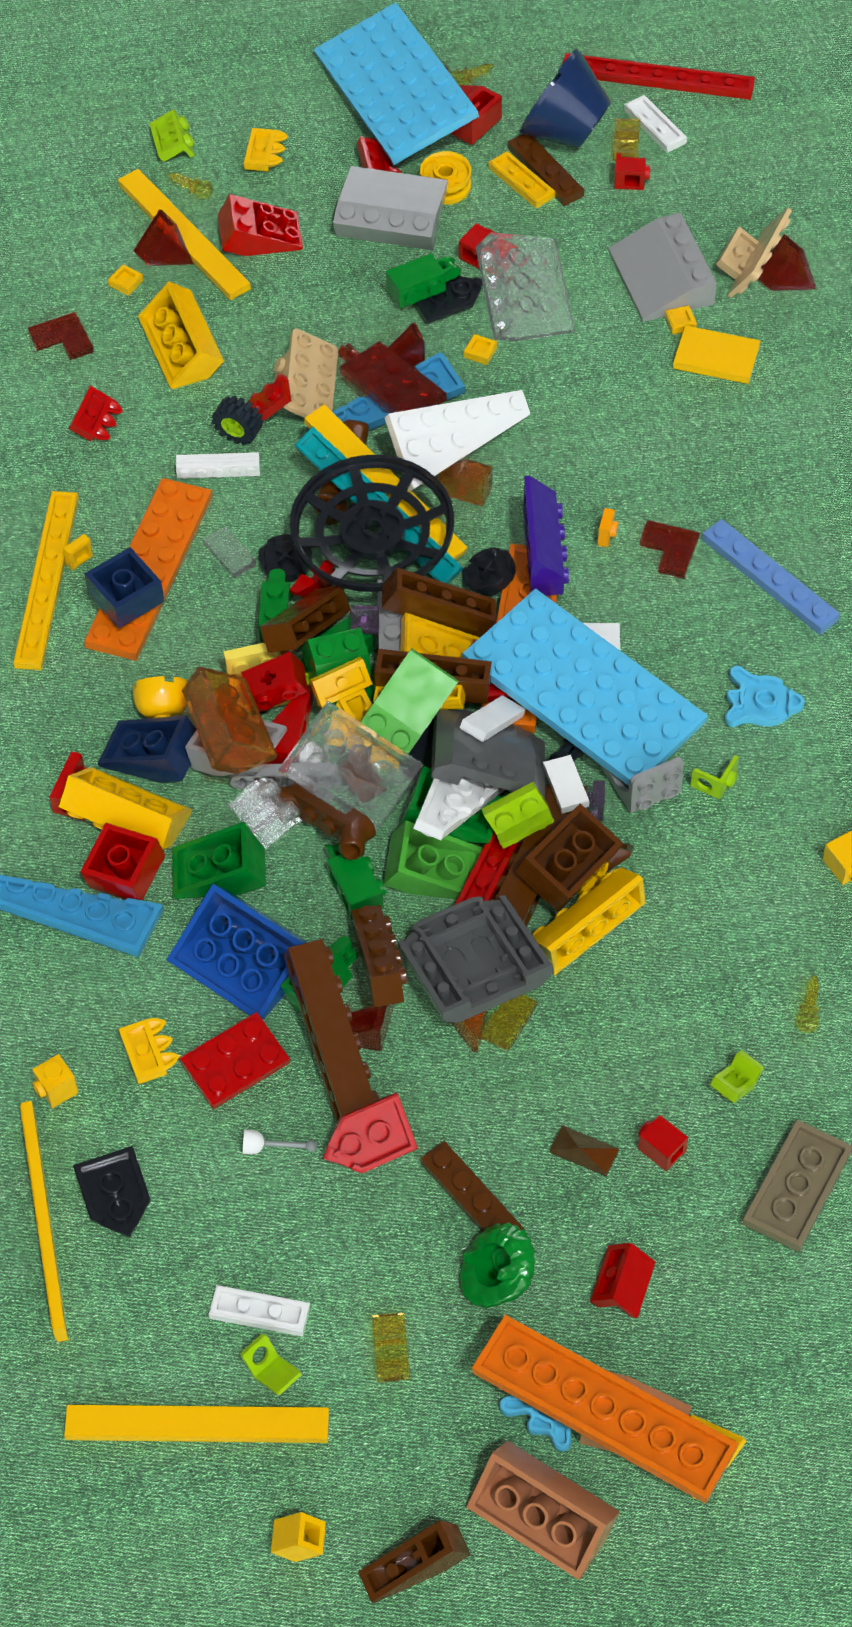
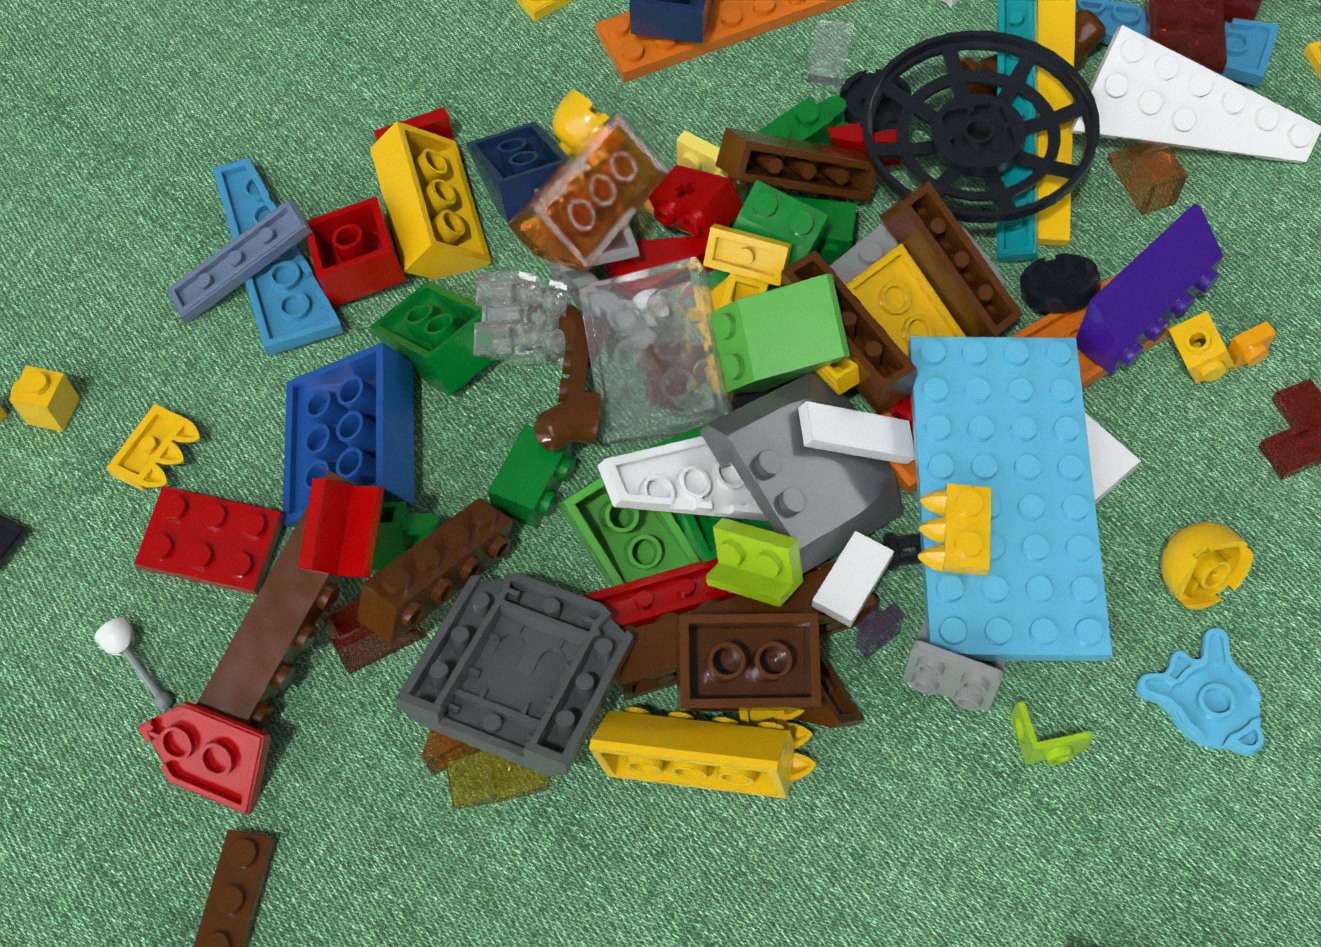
camera: 50 degrees right, 5 degrees up
clear purple plate [350,605,380,634] -> none
none -> sand blue tile [167,198,313,323]
none -> red panel [298,478,384,579]
none -> yellow plate [918,483,991,576]
none -> yellow cylinder [1160,521,1254,610]
none -> yellow brick [1168,311,1235,384]

